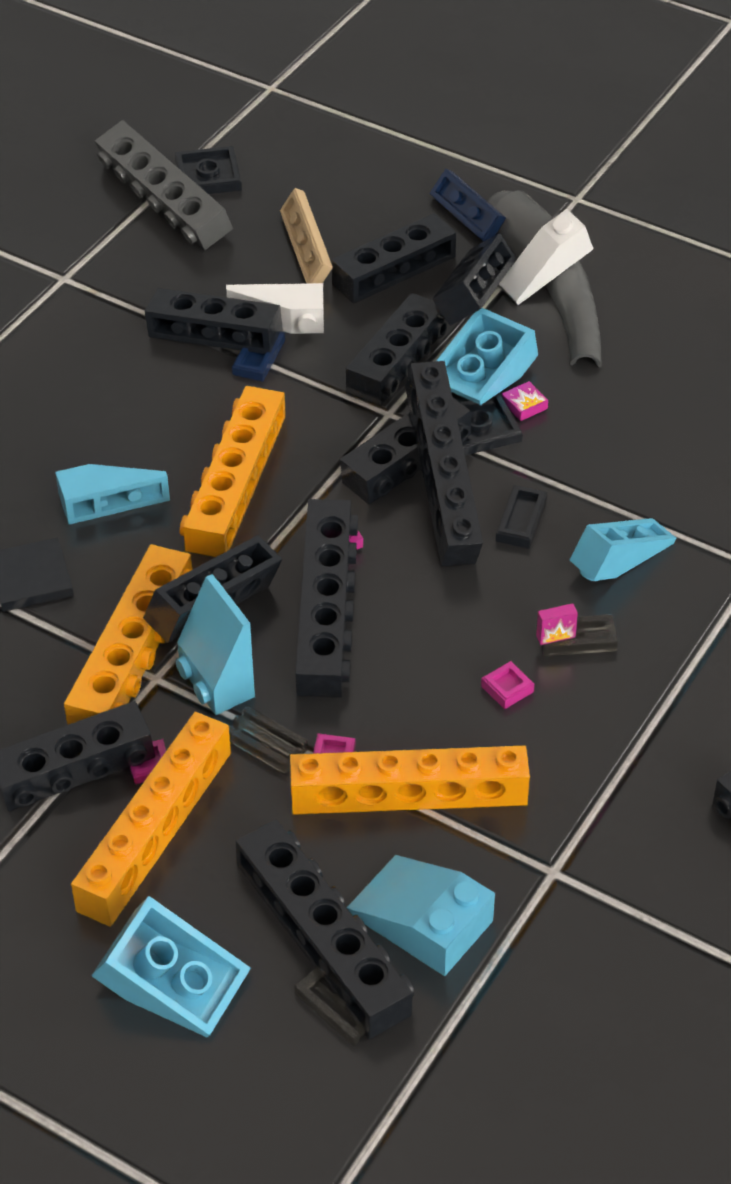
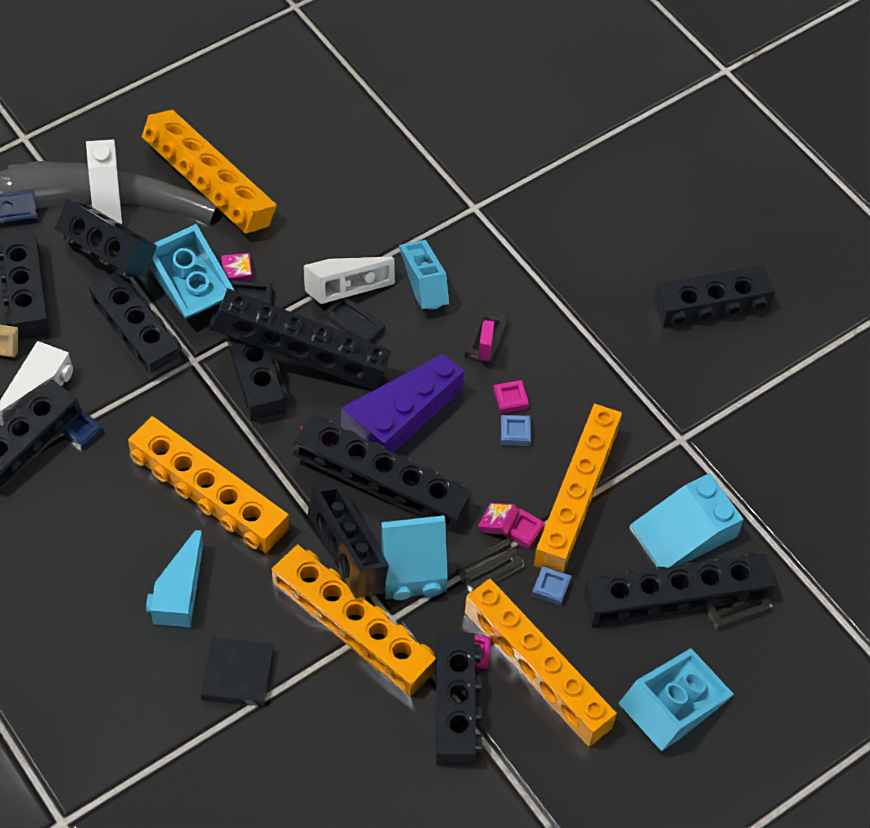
camera: 70 degrees left, 10 degrees up
none -> light orange brick [142,110,277,233]
none -> white slope [304,257,395,304]
none -> dark purple wedge [341,354,464,453]
none -> dark pink tile [478,503,519,535]
none -> medium blue tile [501,415,531,446]
none -> medium blue tile [532,566,571,606]

